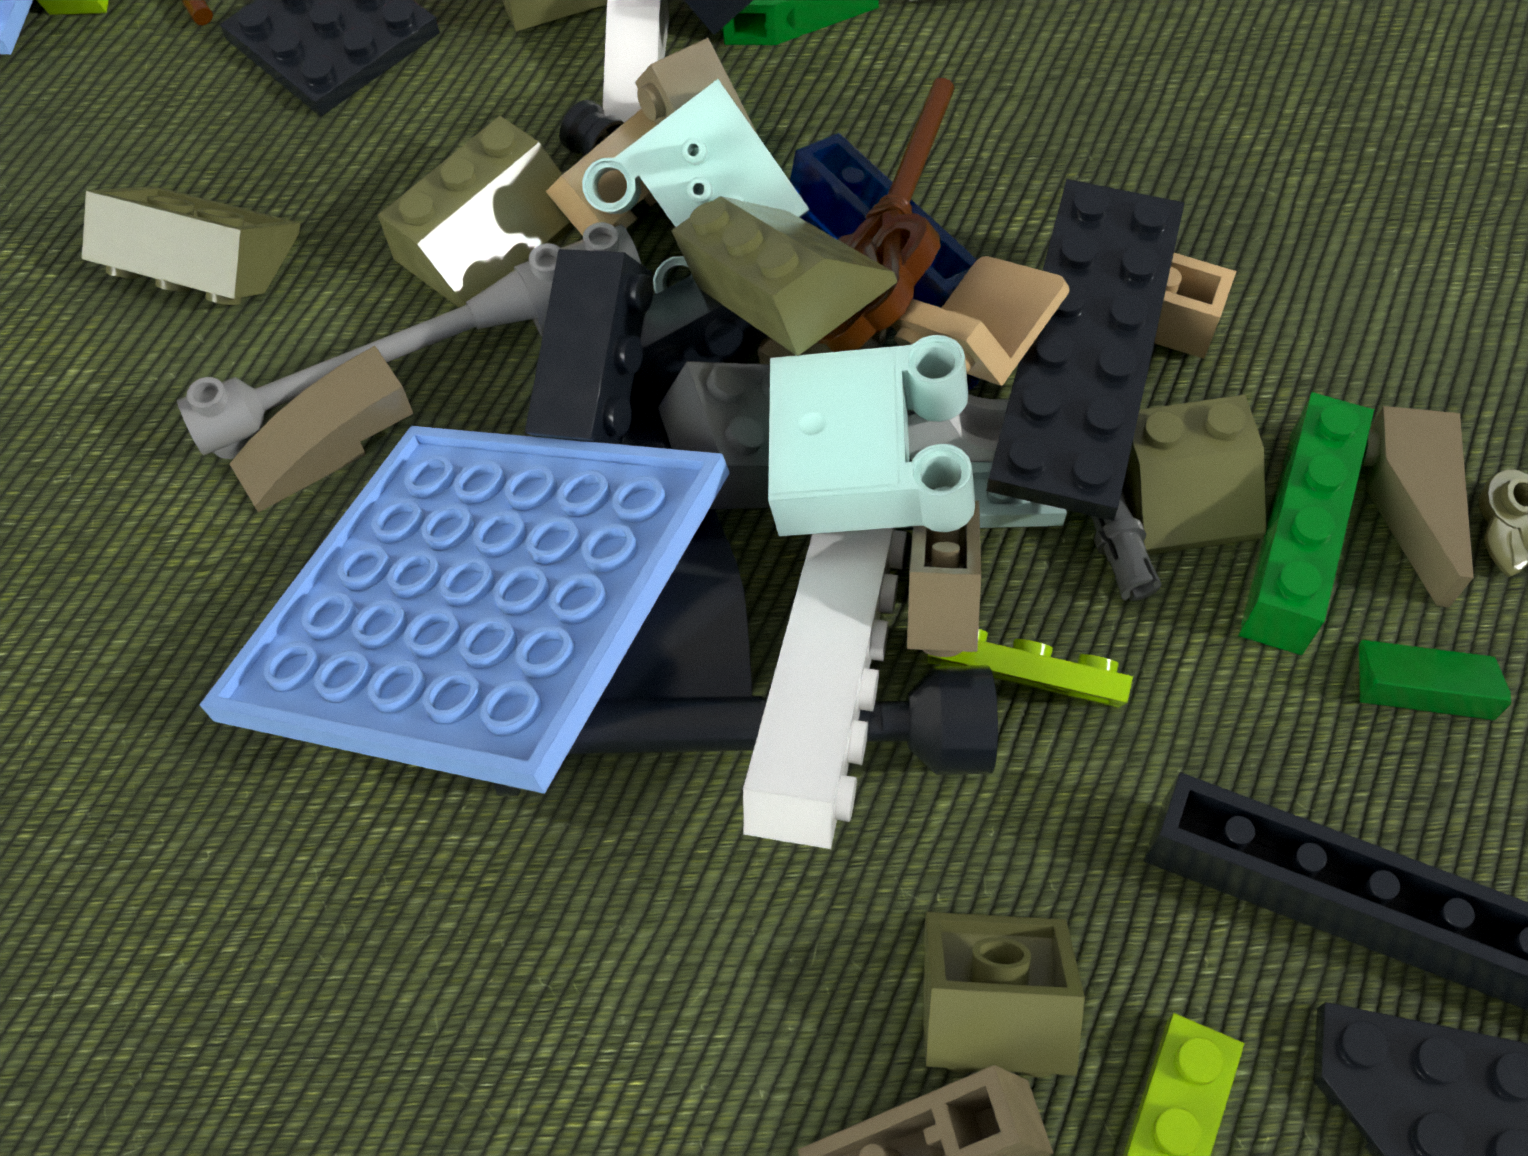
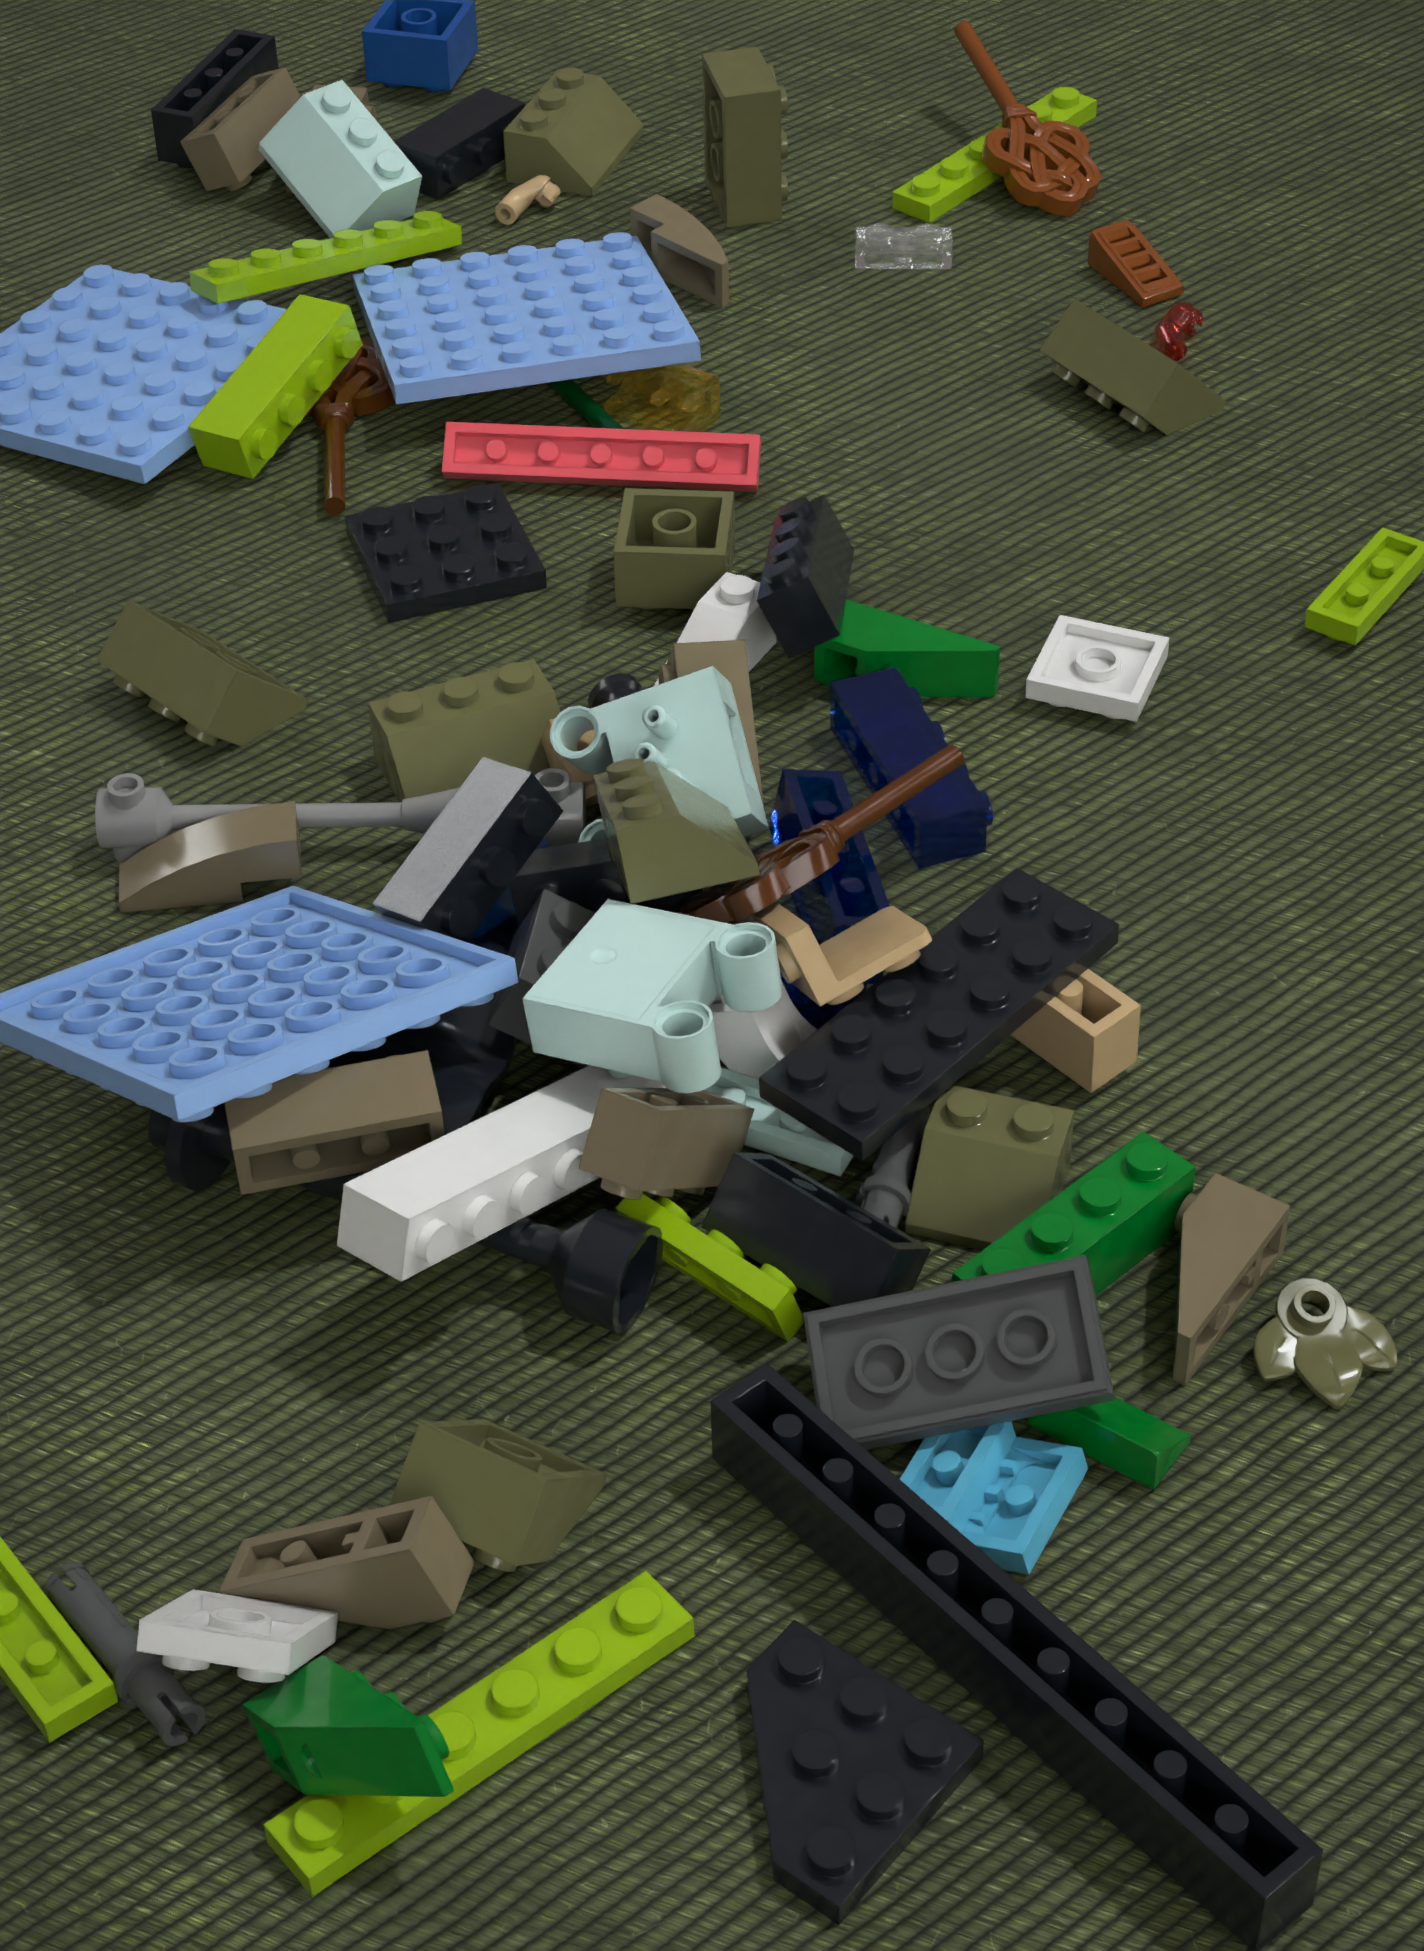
camera: 25 degrees right, 20 degrees down
none -> dark tan brick [225,1050,445,1195]
none -> black brick [701,1153,931,1307]
none -> dark grey tile [803,1255,1115,1450]
none -> clear blue brick [830,667,993,869]
none -> medium azure slope [900,1421,1088,1575]

